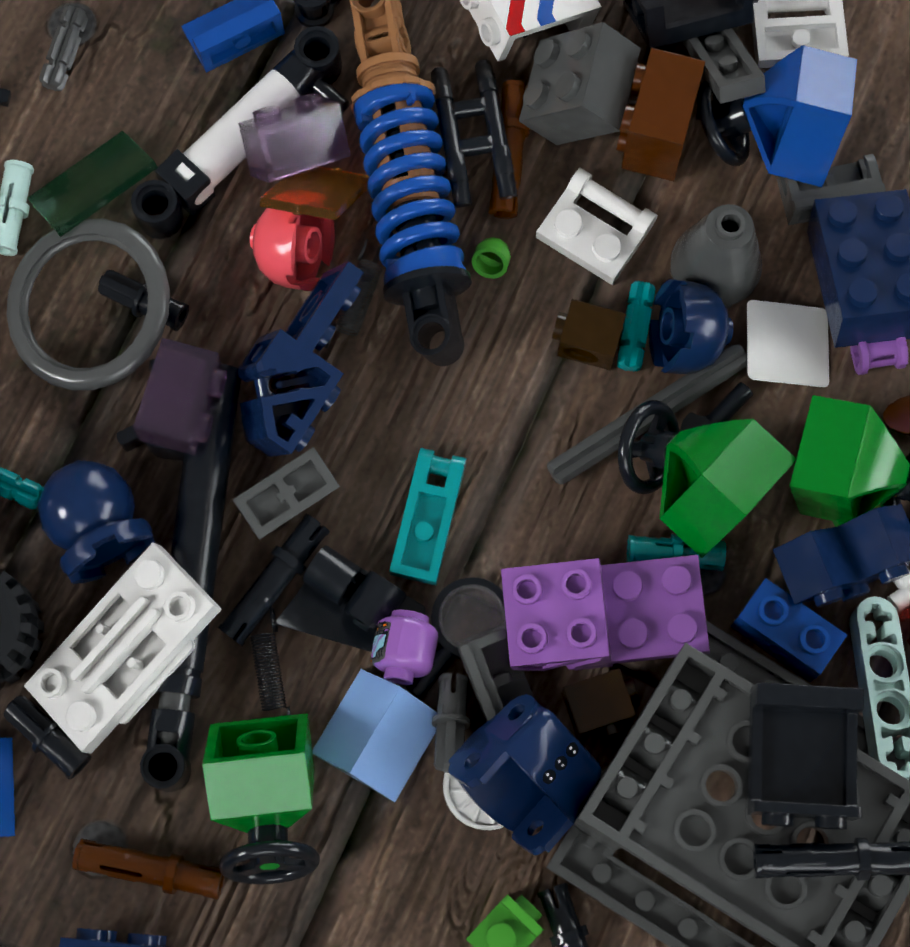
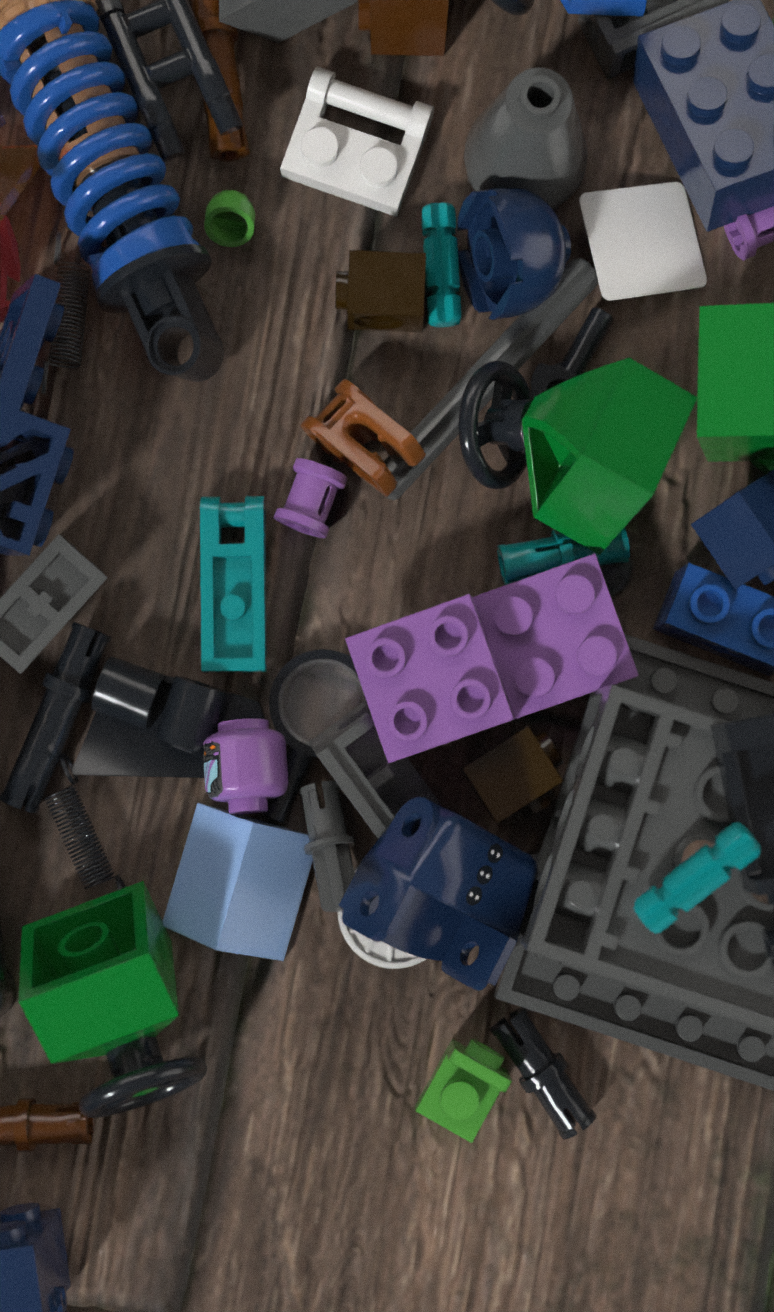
camera: 20 degrees left, 10 degrees up
none -> medium lavender bush [273,458,347,538]
none -> dark orange piece [300,379,426,497]
none -> teal axle [633,822,761,934]

